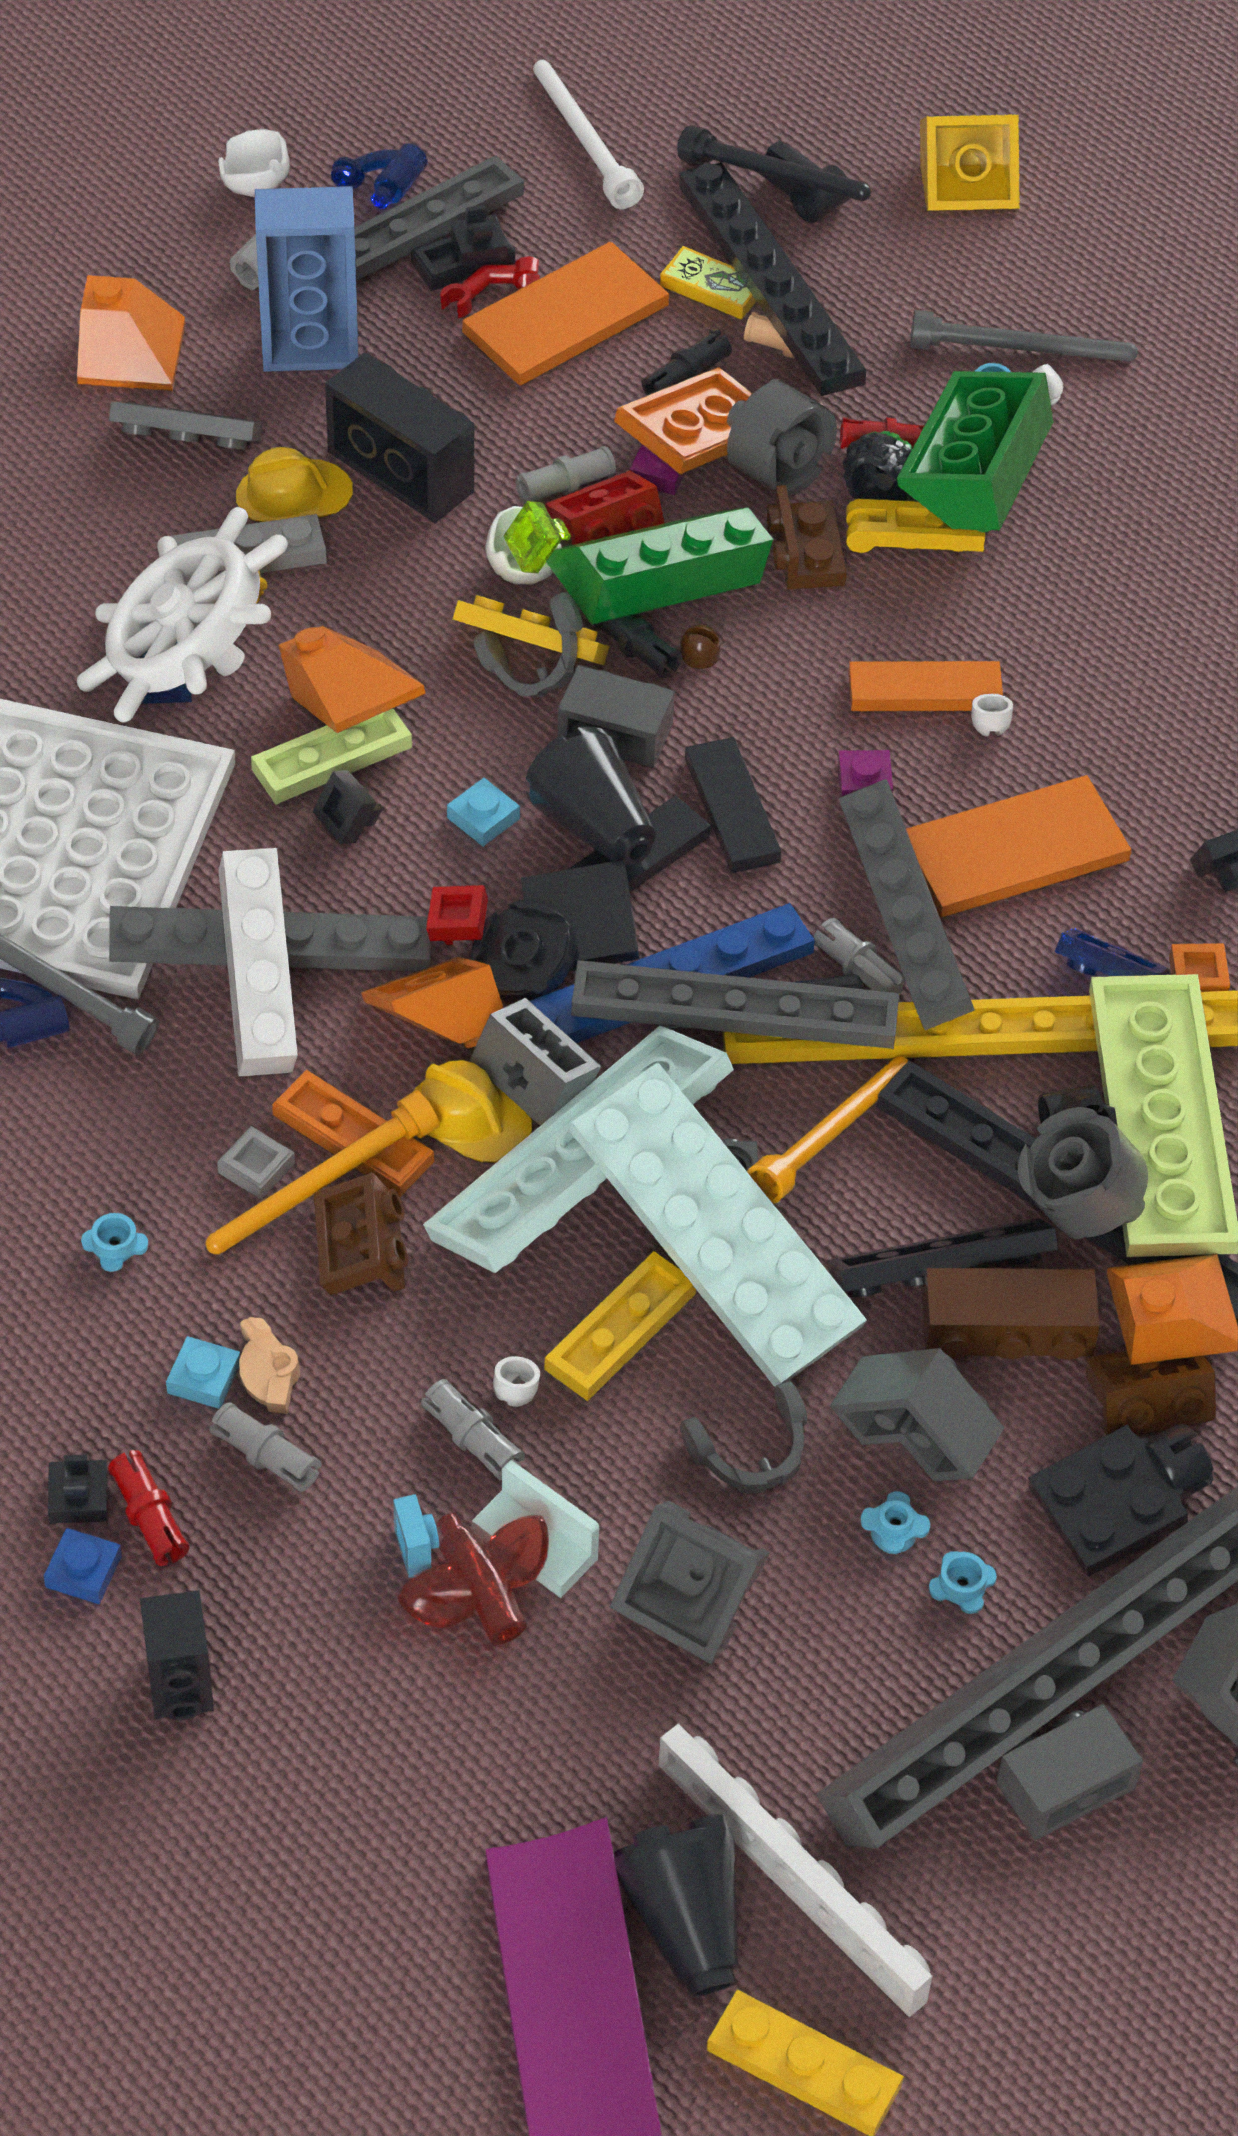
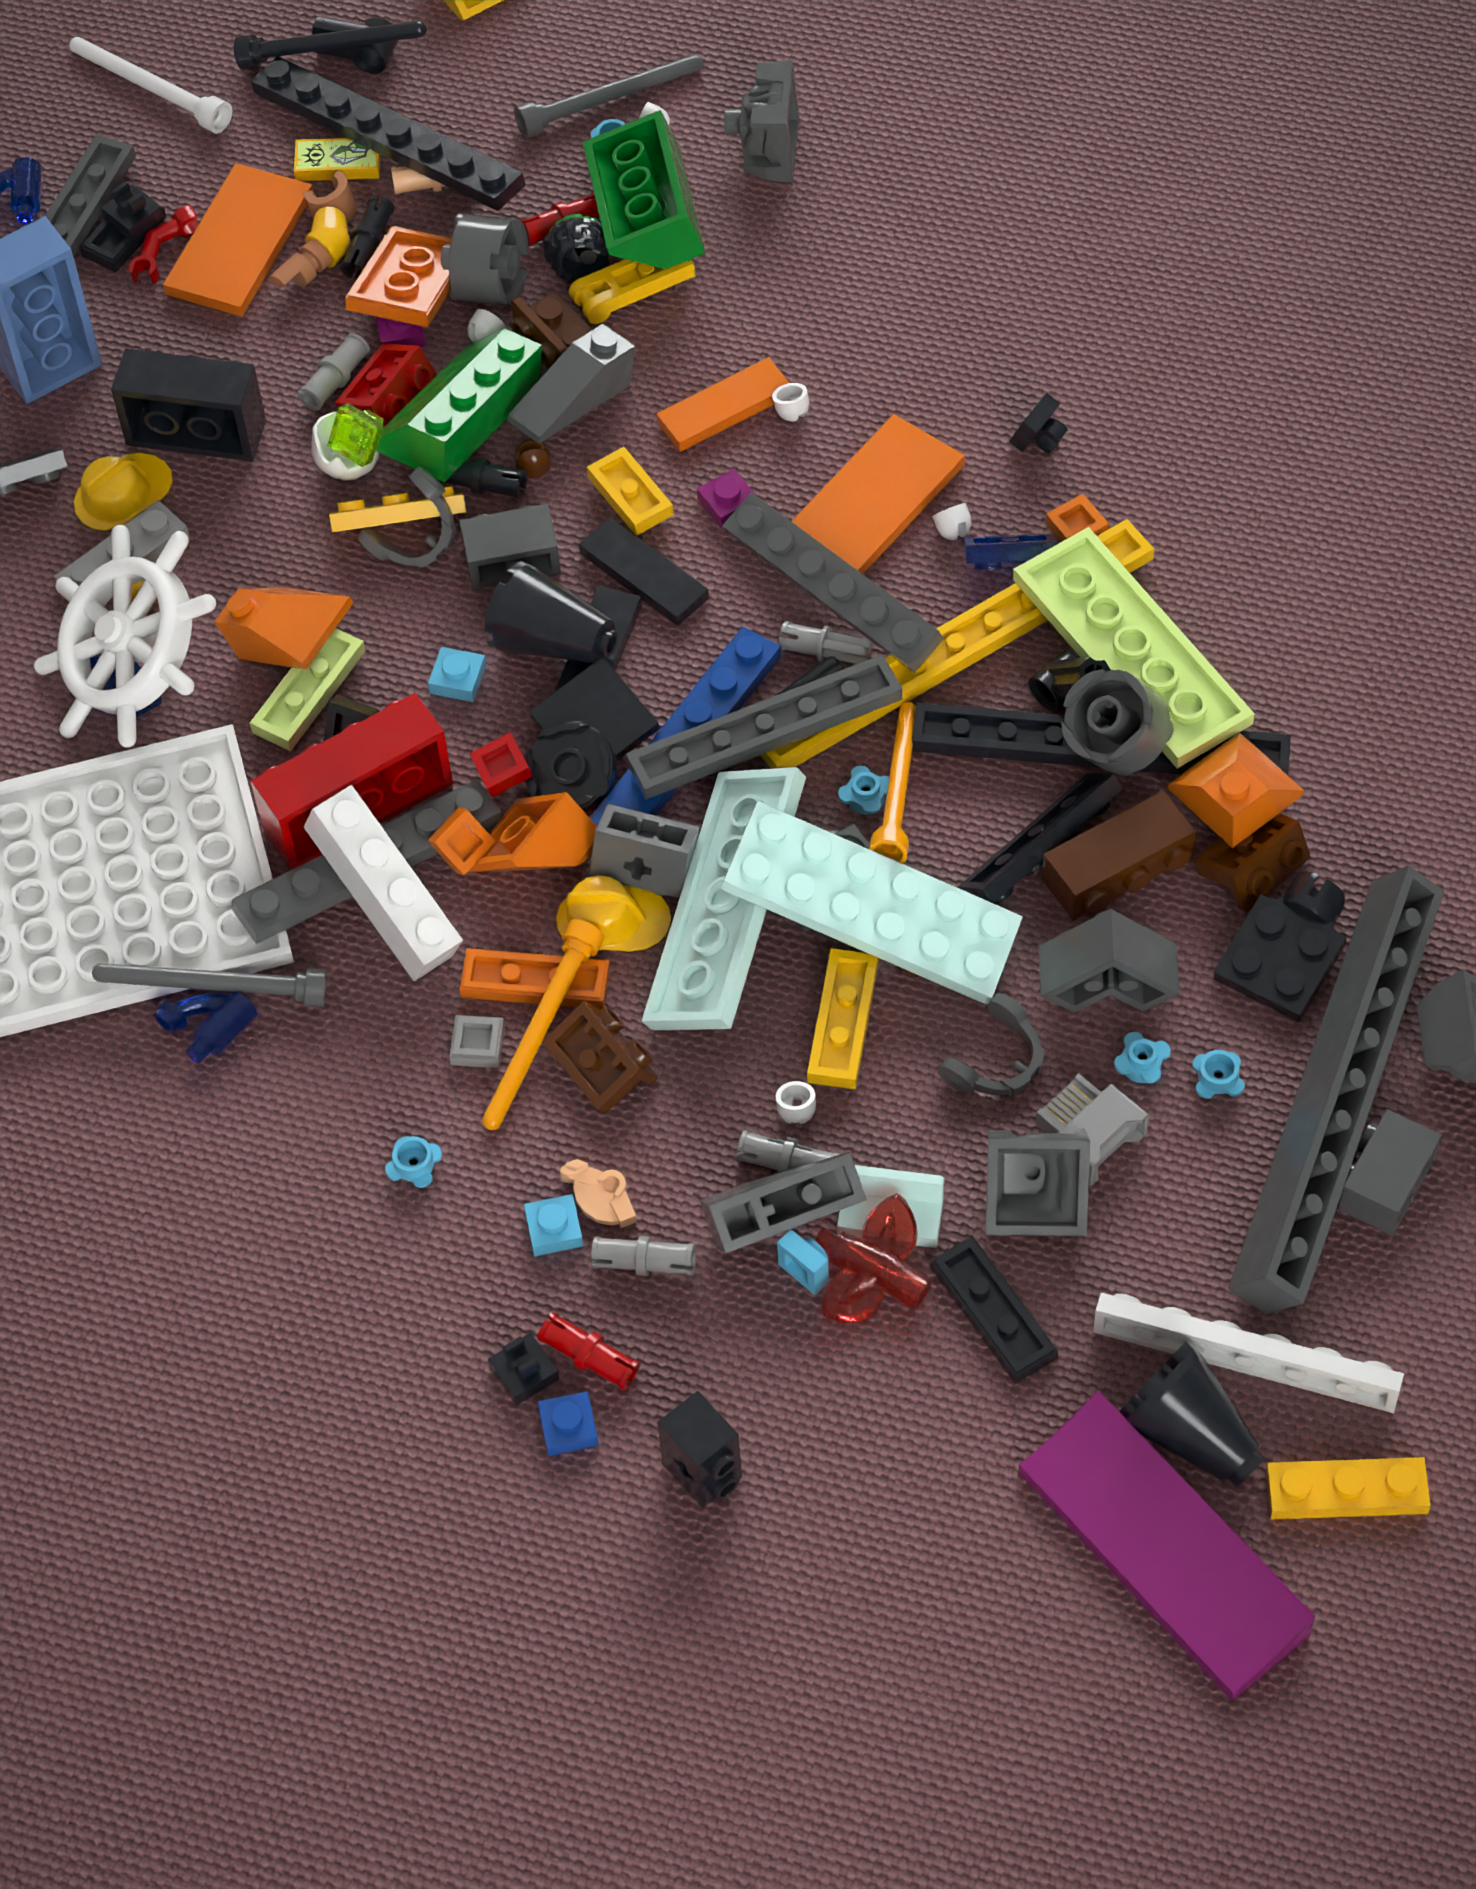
camera: 25 degrees left, 5 degrees up
none -> red brick [251,693,453,870]
none -> nougat piece [269,171,357,288]
none -> orange plate [427,807,496,875]
none -> white hinge [467,309,506,343]
none -> dark grey slope [508,324,635,444]
none -> yellow plate [587,447,674,536]
none -> dark grey slope [700,1152,867,1253]
none -> dark grey brick [724,60,800,183]
none -> medium azure plate [838,766,889,815]
none -> black tile [930,1236,1058,1384]
none -> white hinge [932,503,972,540]
none -> light grey piece [1036,1073,1149,1186]

